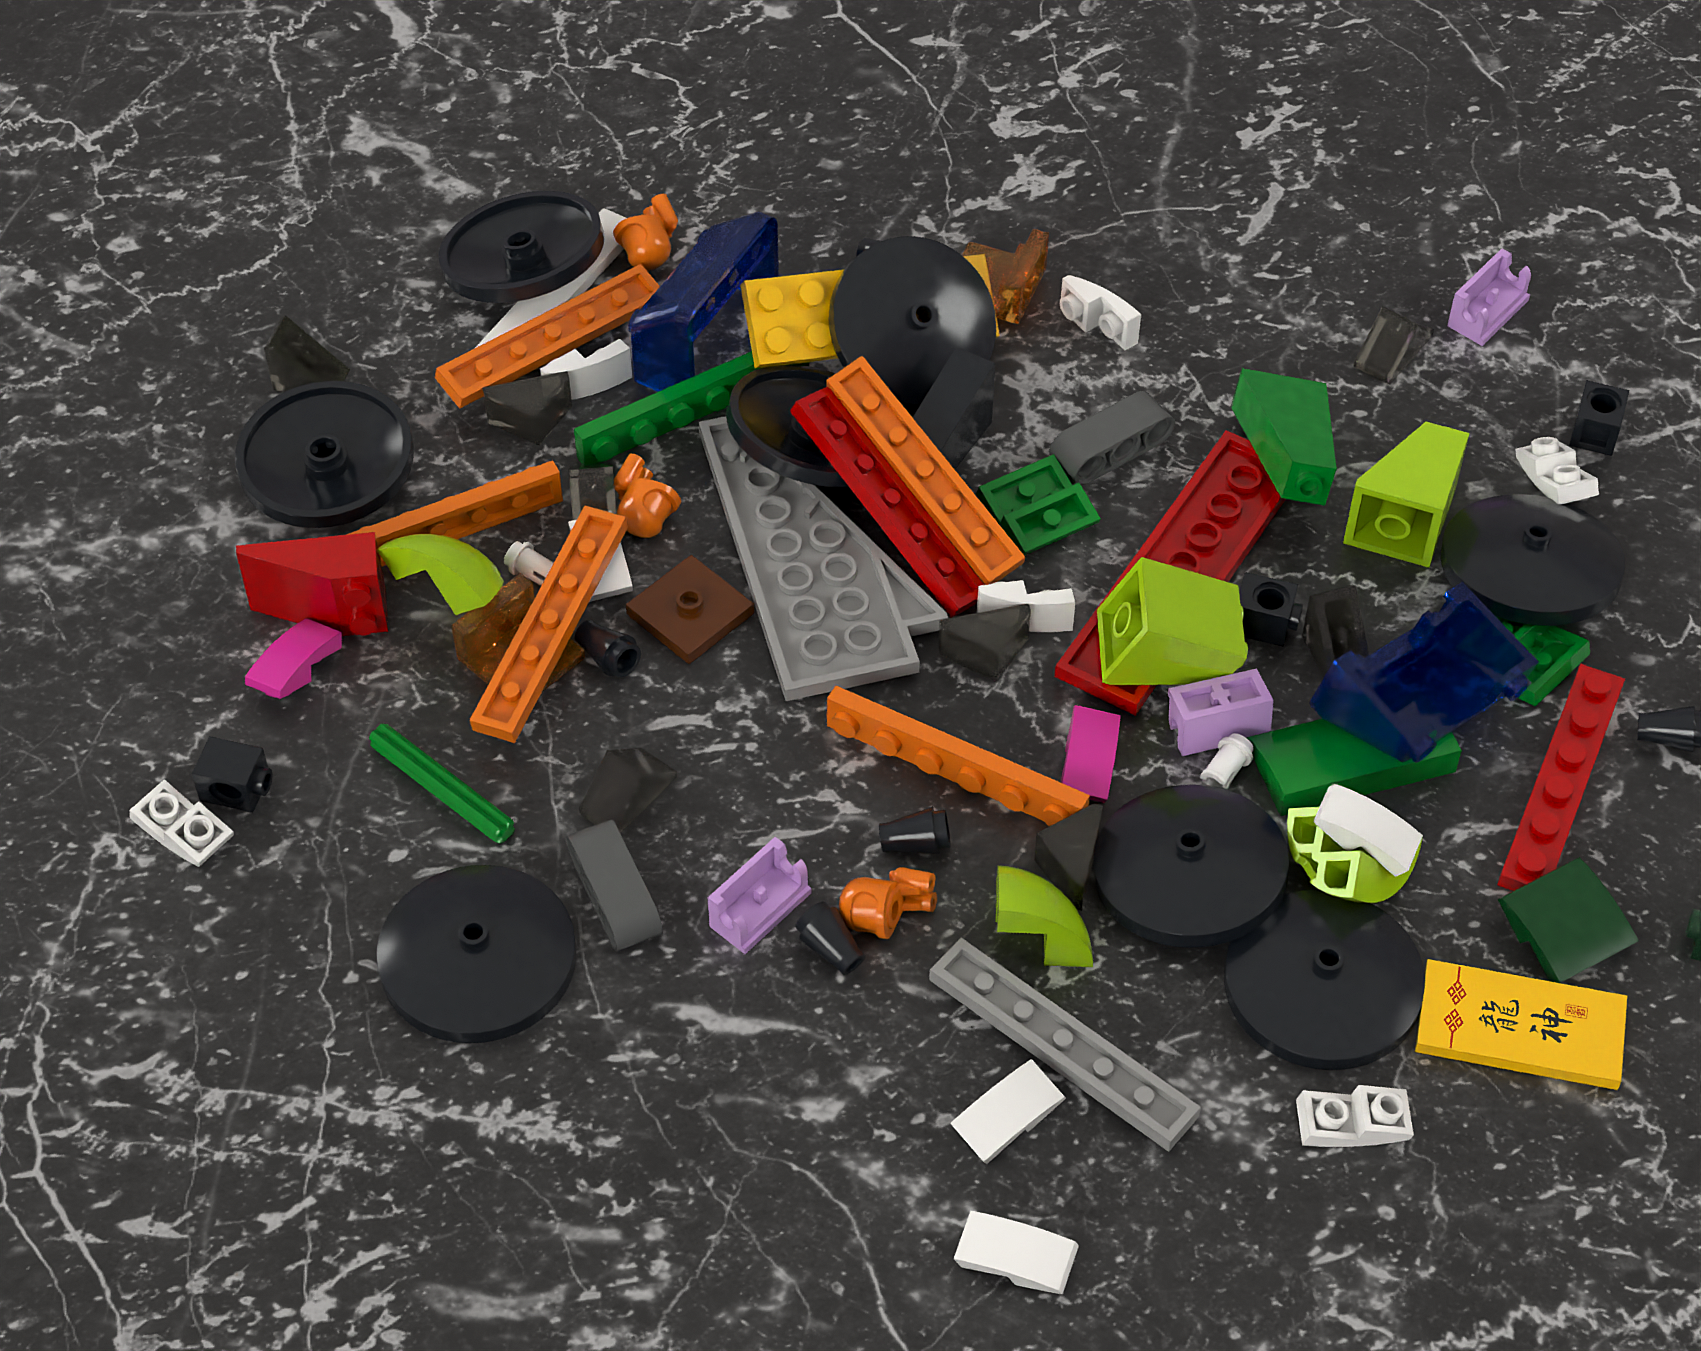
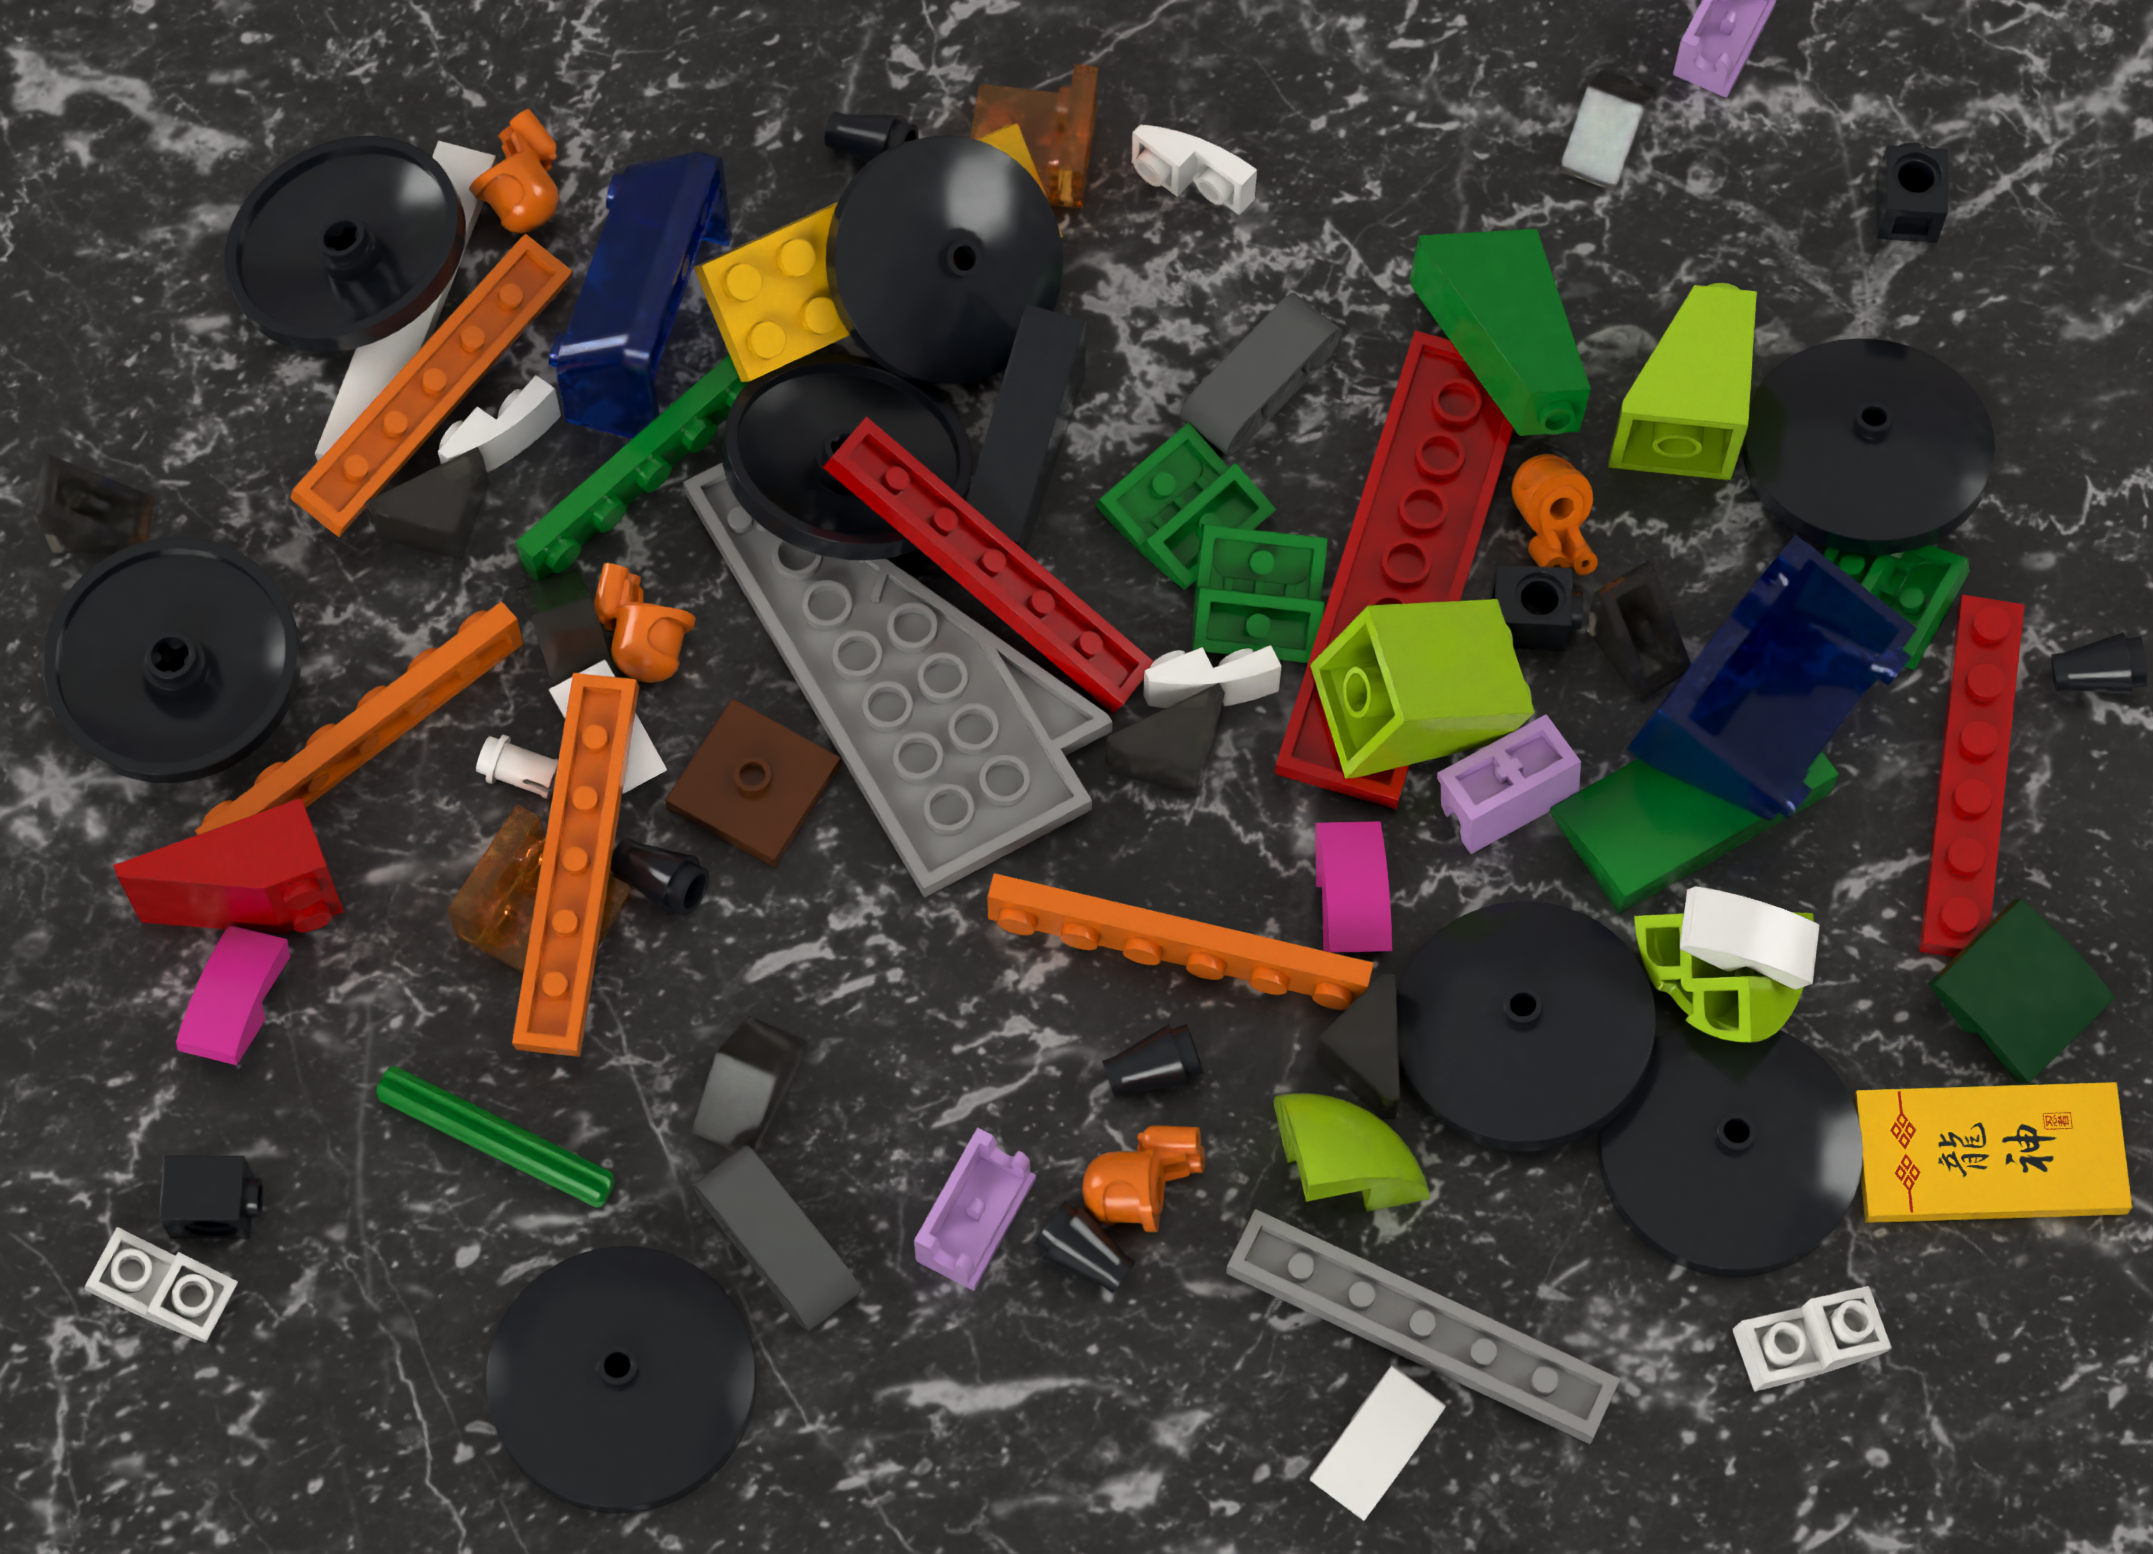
camera: 15 degrees left, 15 degrees up
lime brick [377,534,504,615] -> none
orange plate [826,356,1025,585] -> none
white pin [1200,733,1254,790] -> none
white slope [1515,437,1599,505] -> none
none -> green slope [1192,524,1328,663]
none -> orange piece [1511,454,1598,575]

